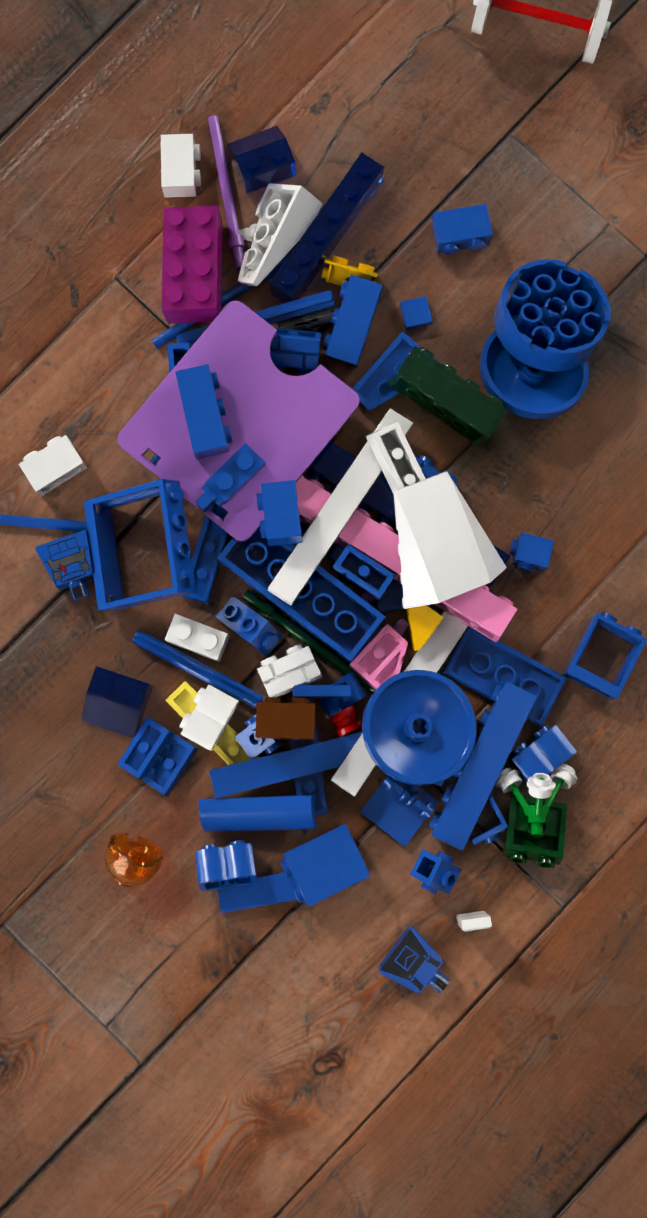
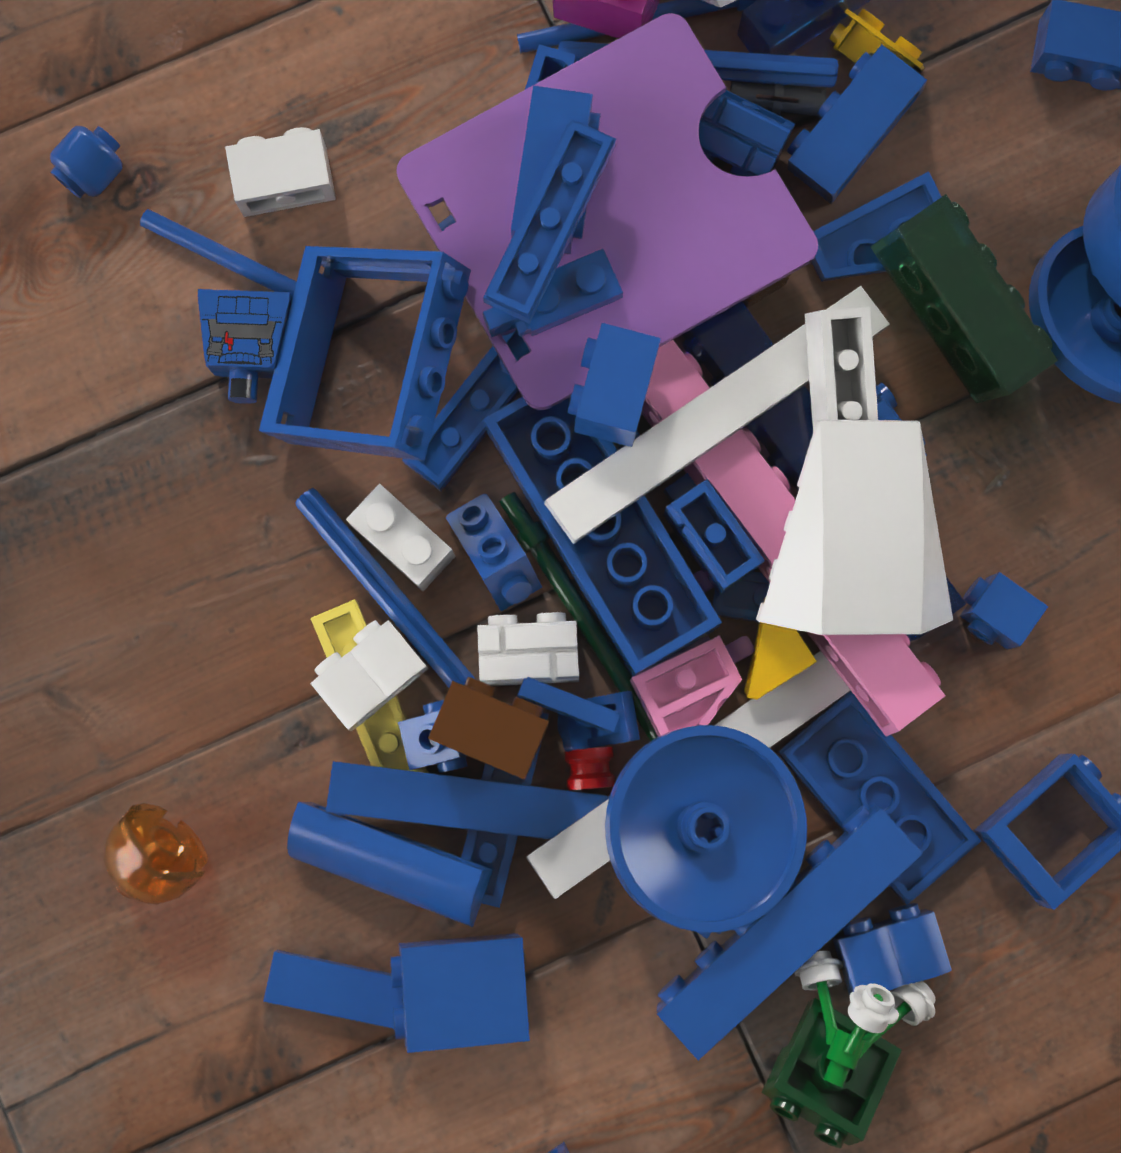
camera: 20 degrees right, 0 degrees up
clear blue slope [82,666,153,738] -> none
blue slope [117,717,198,796] -> none
blue brick [195,840,257,891] -> none
blue hinge [360,776,438,847] -> none
blue tile [400,296,433,330] -> none
blue brick [410,849,462,895] -> none
blue bracket [469,796,508,845] -> none
none -> blue tile [483,118,616,324]

